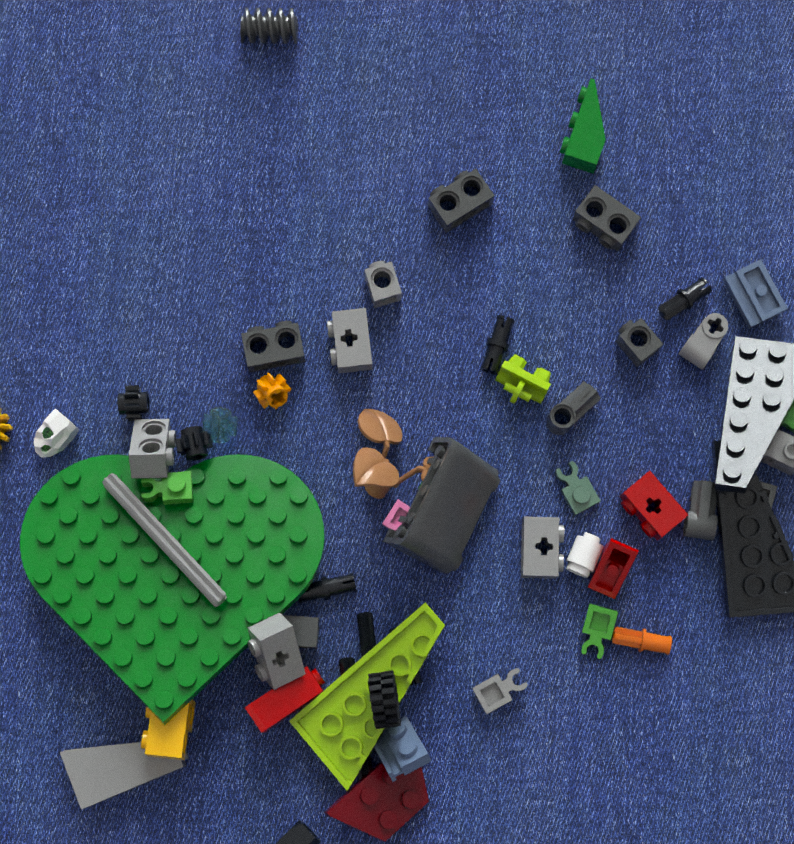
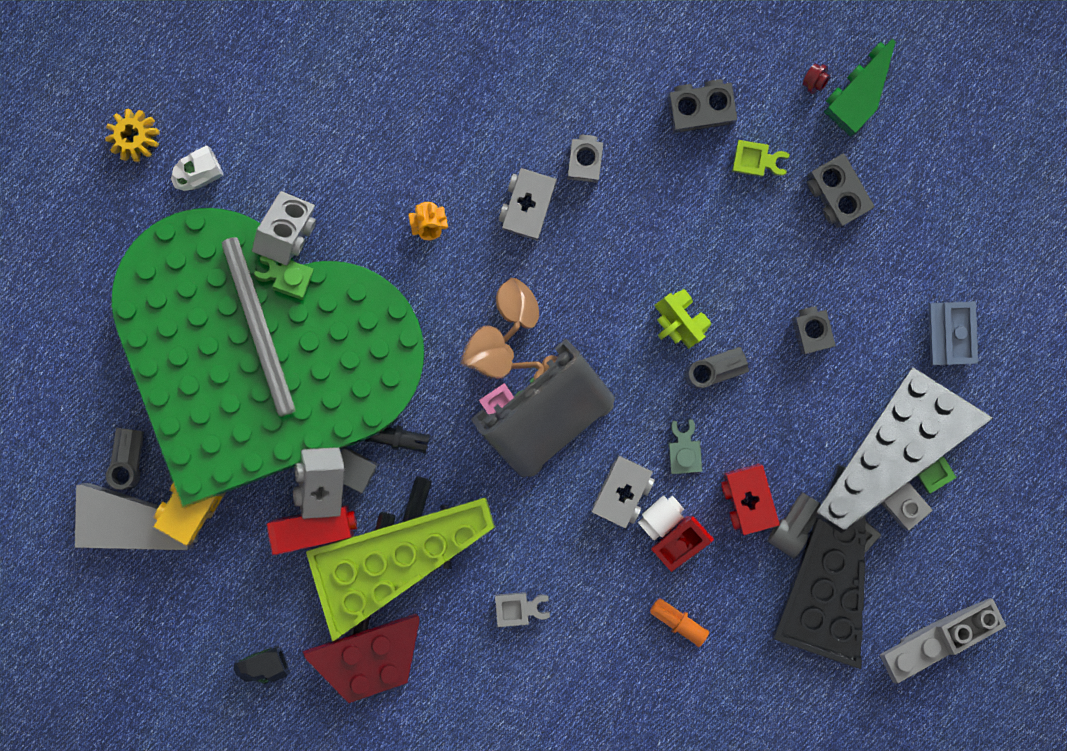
camera: 25 degrees right, 10 degrees up
black gear [117,385,150,421] -> none
black gear [175,426,213,461] -> none
clear light blue gear [202,407,238,443] -> none
dark grey brick [241,321,306,373] -> none
black tyre [368,670,401,729] -> none
sand blue plate [374,716,431,782] -> none
black pin [480,315,515,375] -> none
bright green plate [581,603,619,659] -> none
black axle [658,277,712,320] -> none
light grey piece [678,313,728,370] -> none
none -> dark grey piece [106,428,144,490]
none -> lime plate [732,140,790,177]
none -> dark red plate [803,63,830,94]

